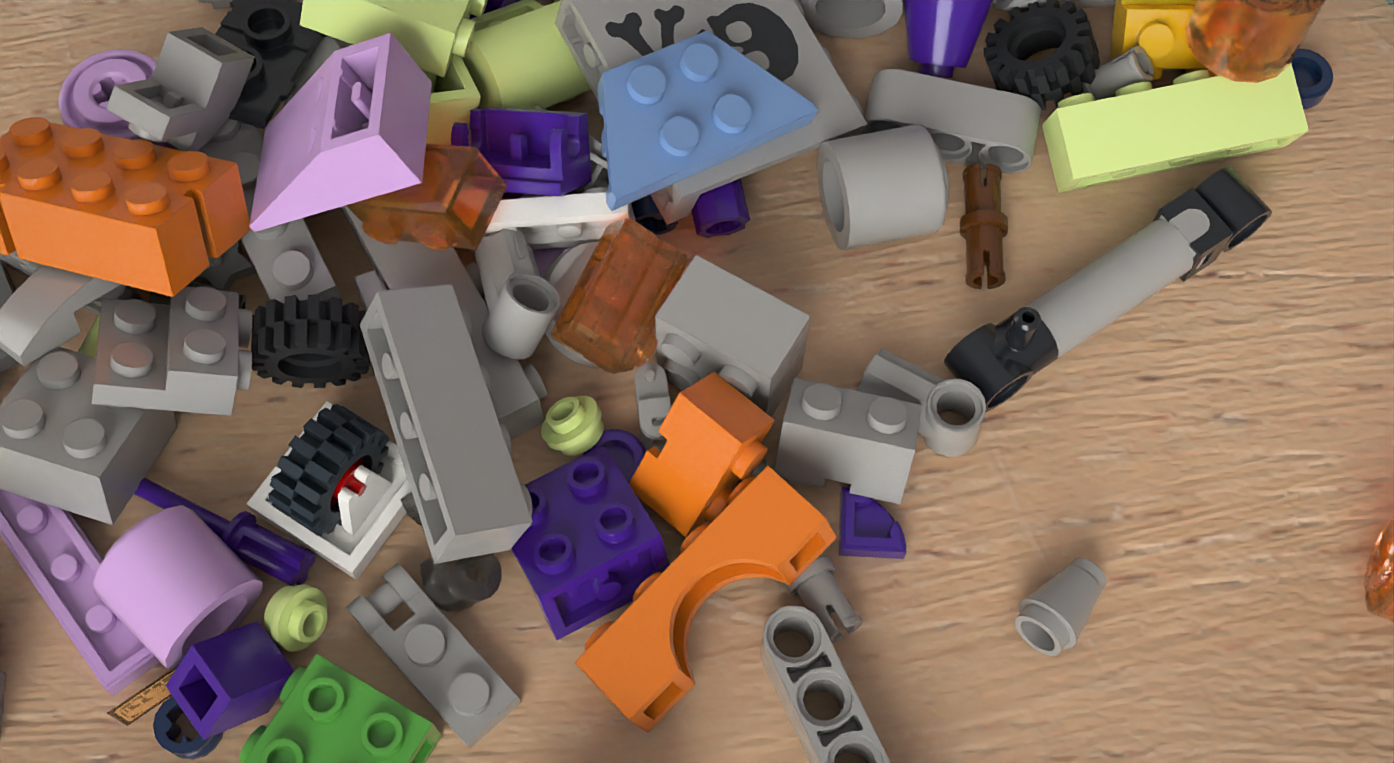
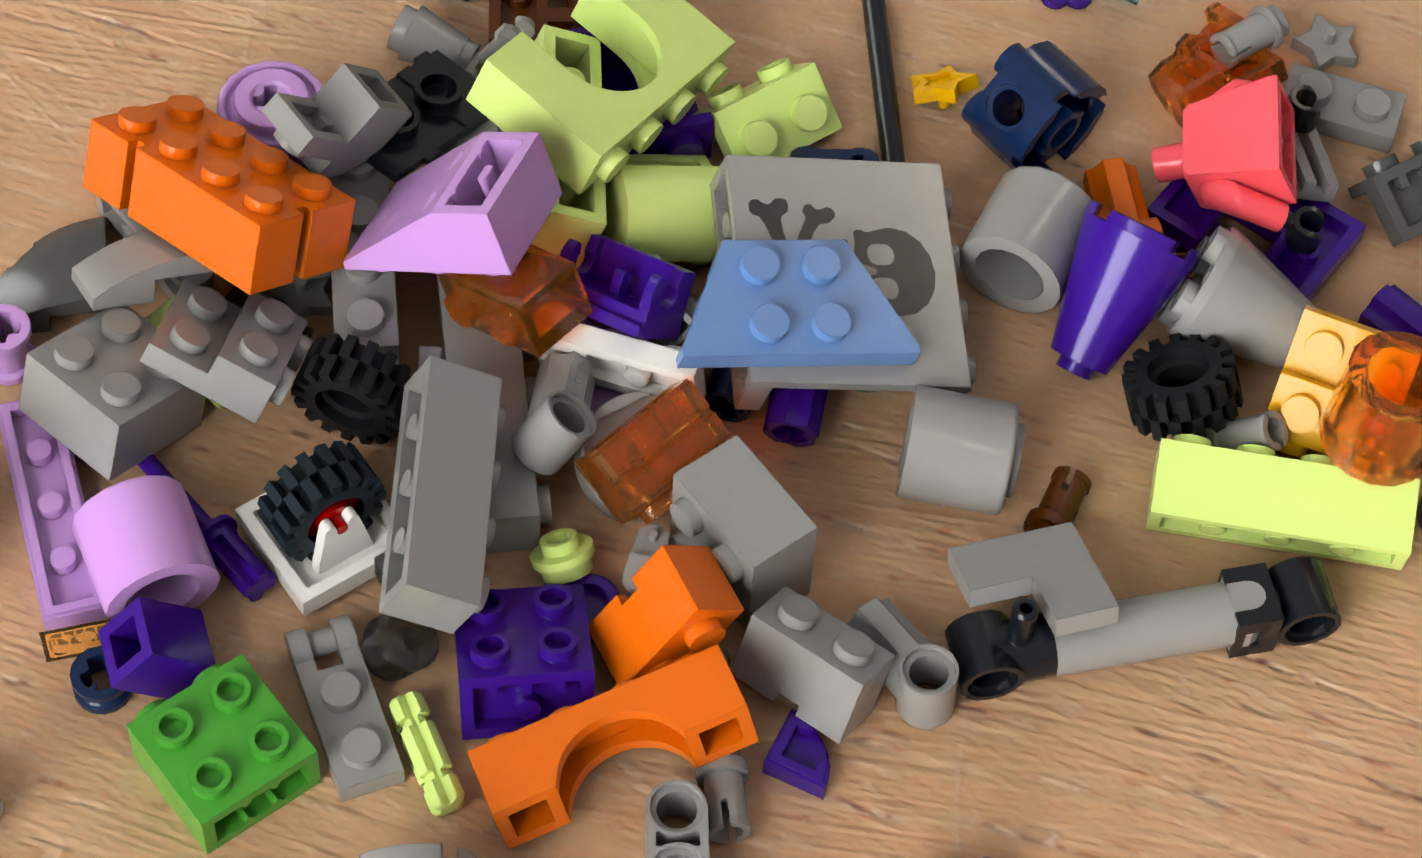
camera: 20 degrees right, 10 degrees down
yellowish green plate [264,584,327,652] -> none
light grey beam [862,69,1041,174] -> none
none -> yellowish green axle [389,691,465,817]
none -> light grey tile [948,522,1119,637]

